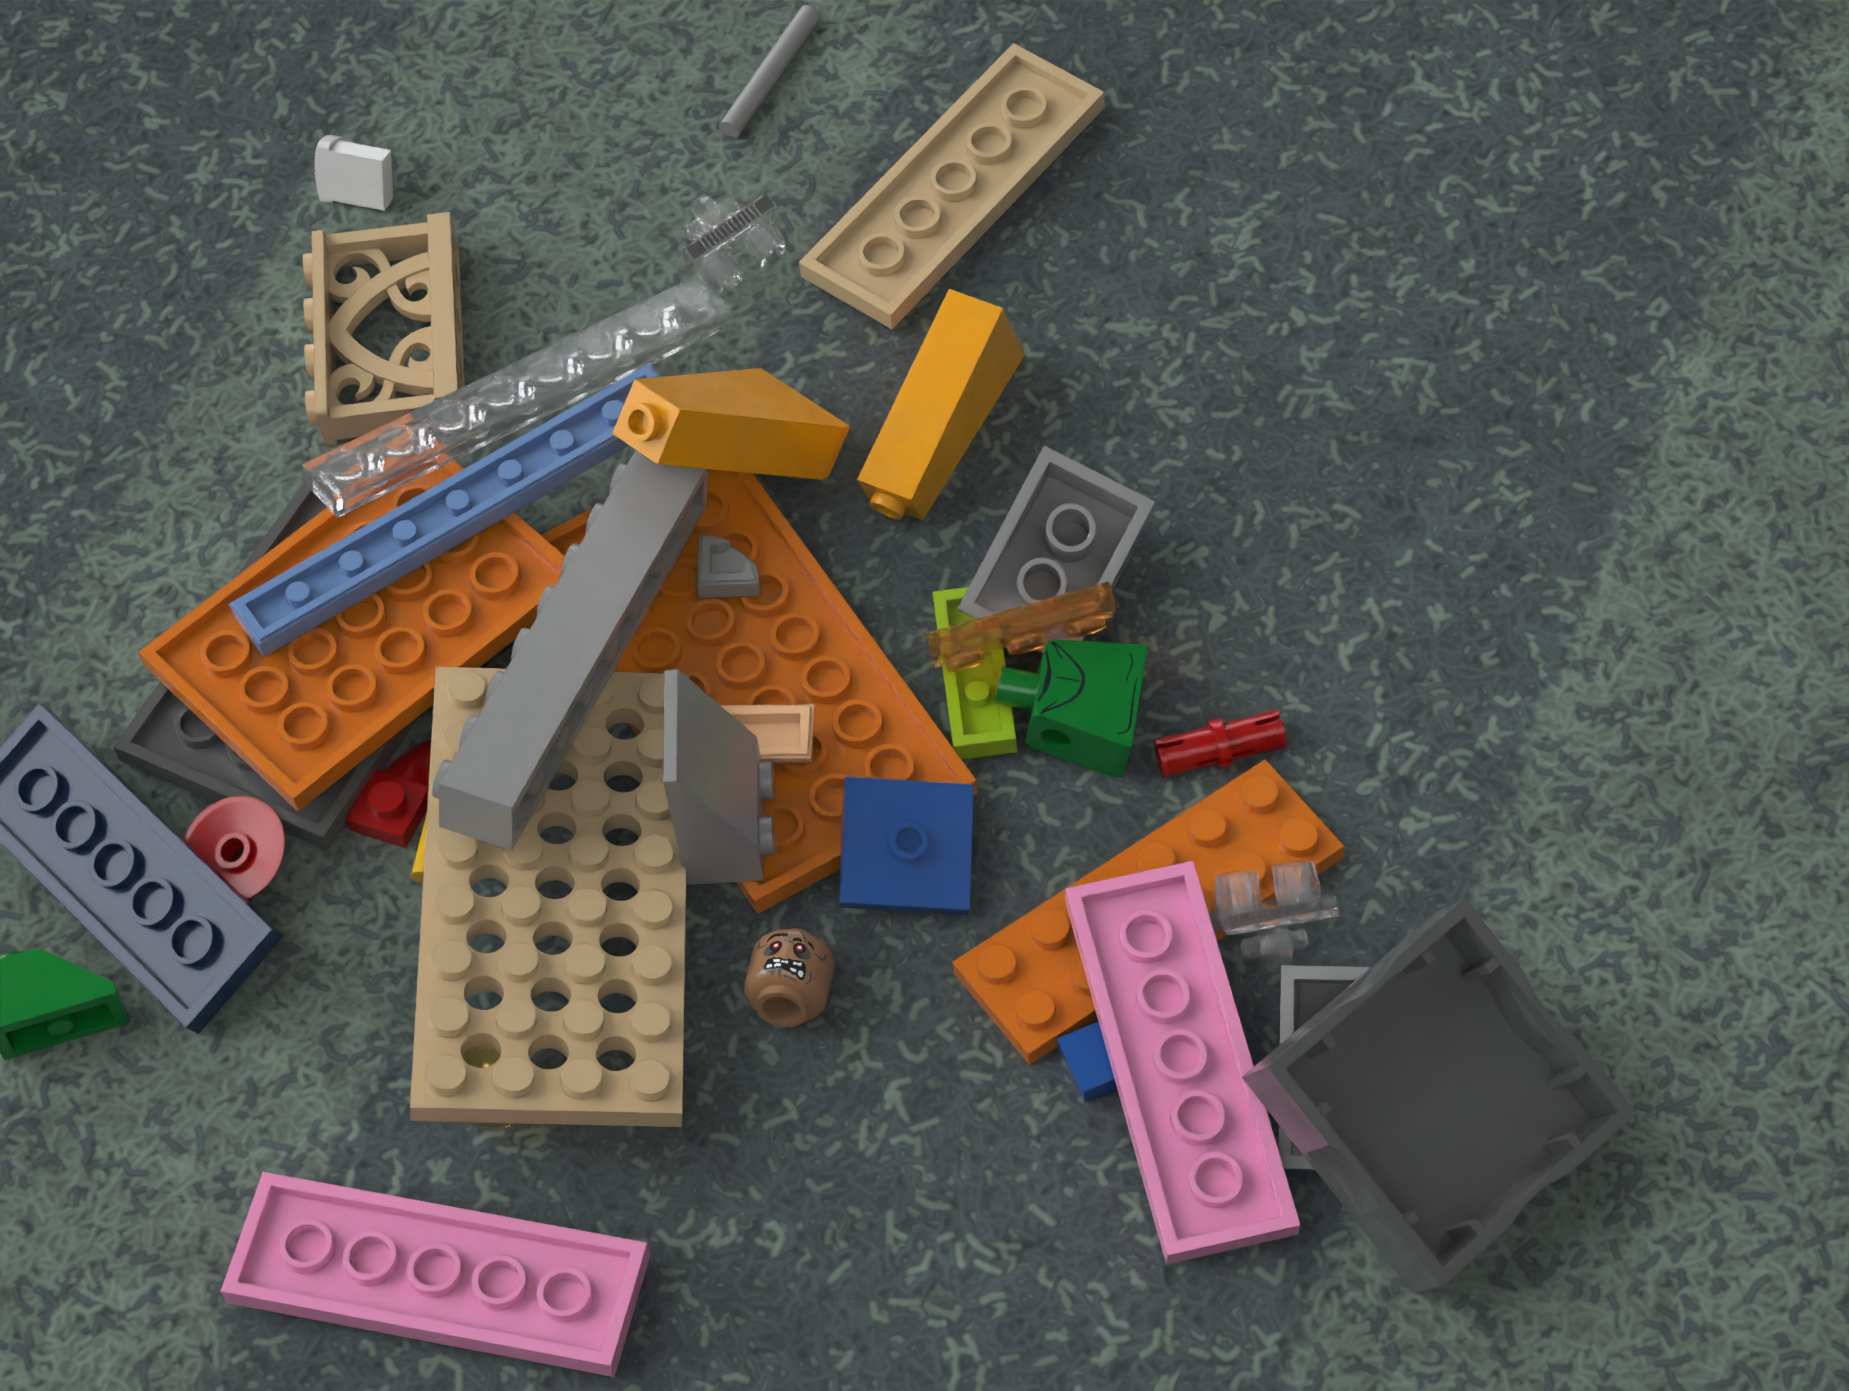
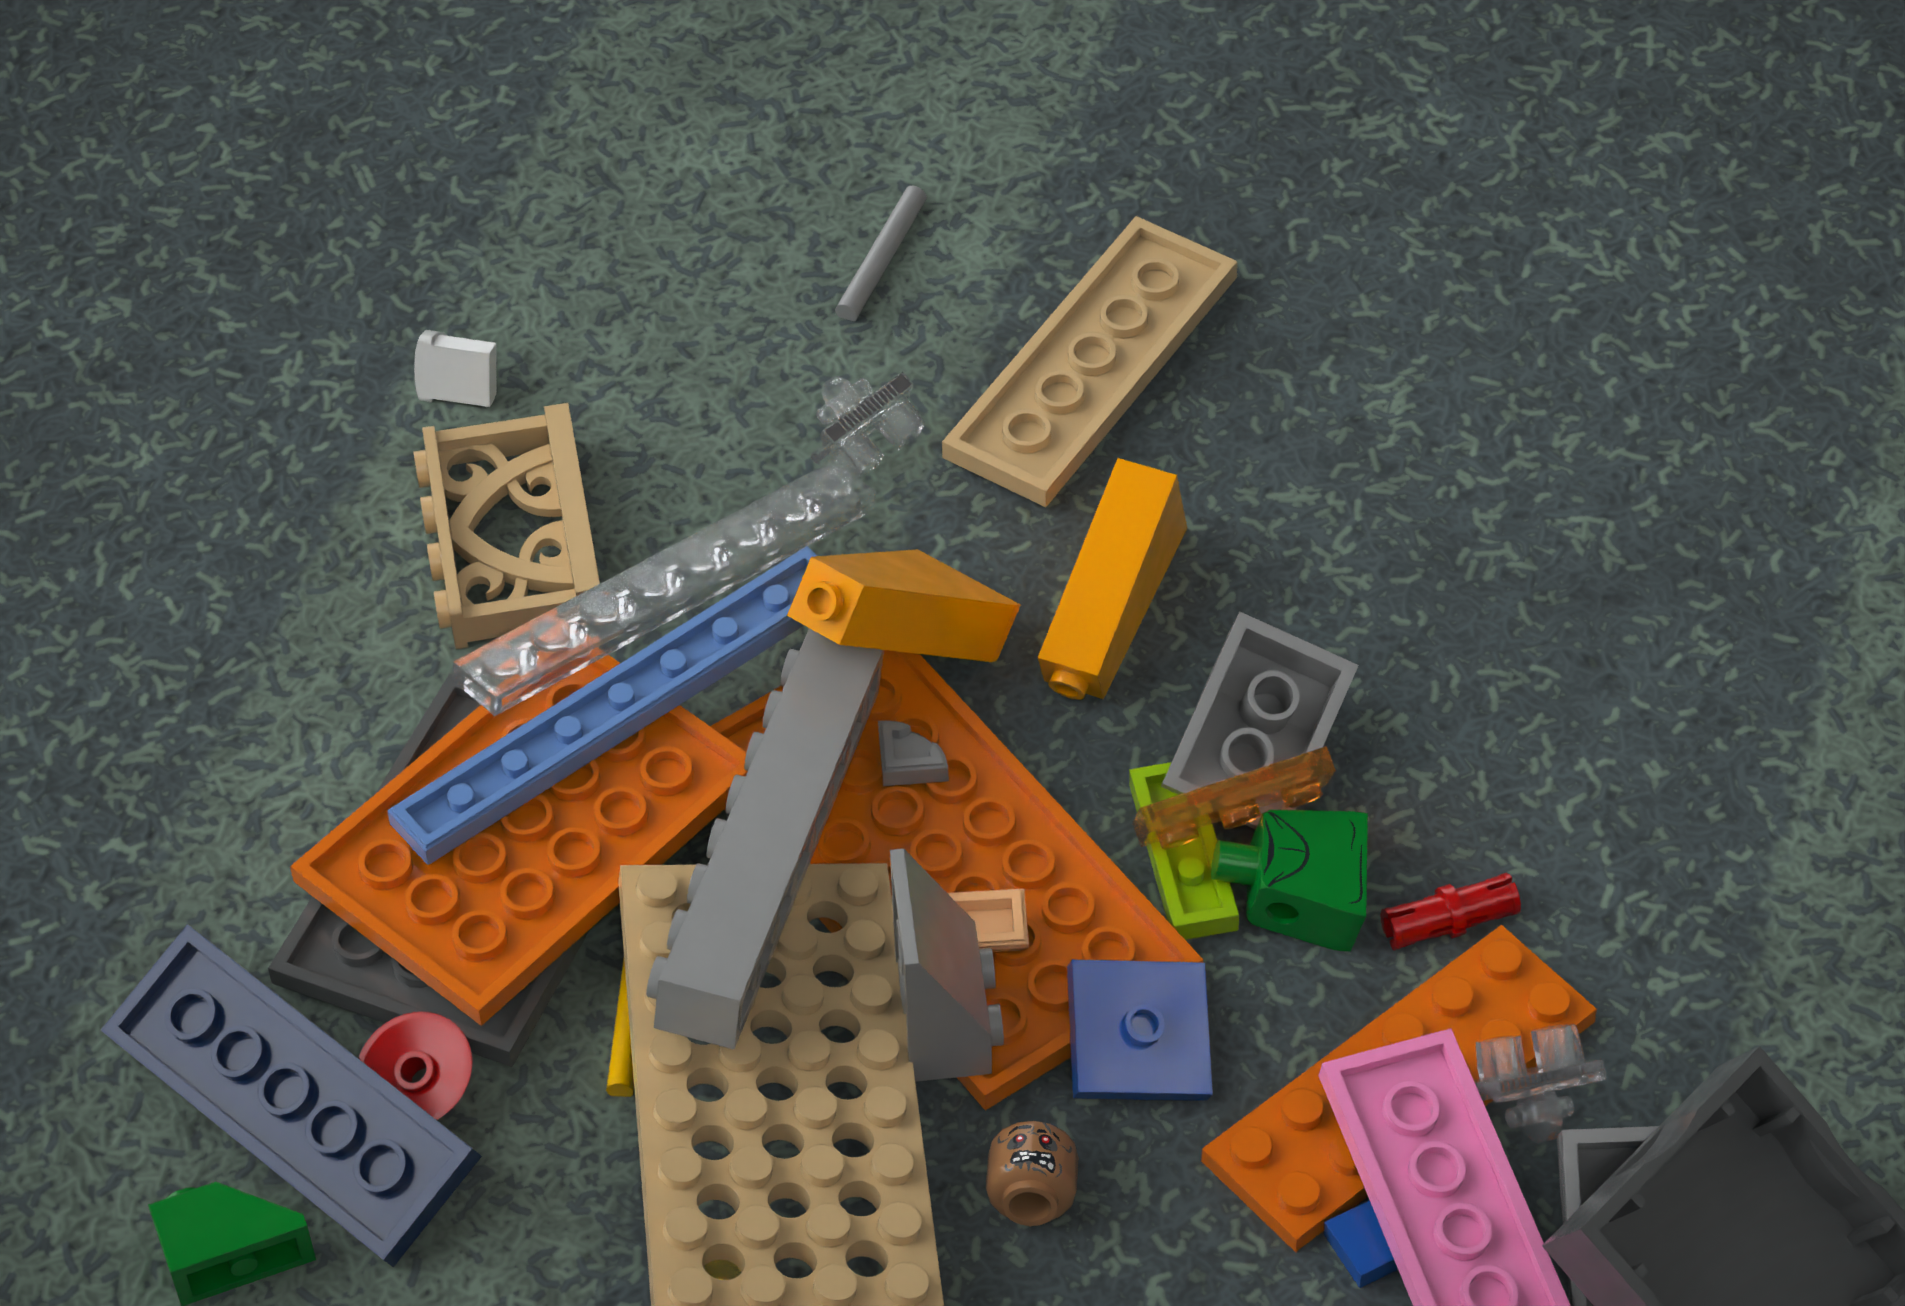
camera: 10 degrees left, 5 degrees down
red plate [346,738,431,848] -> none

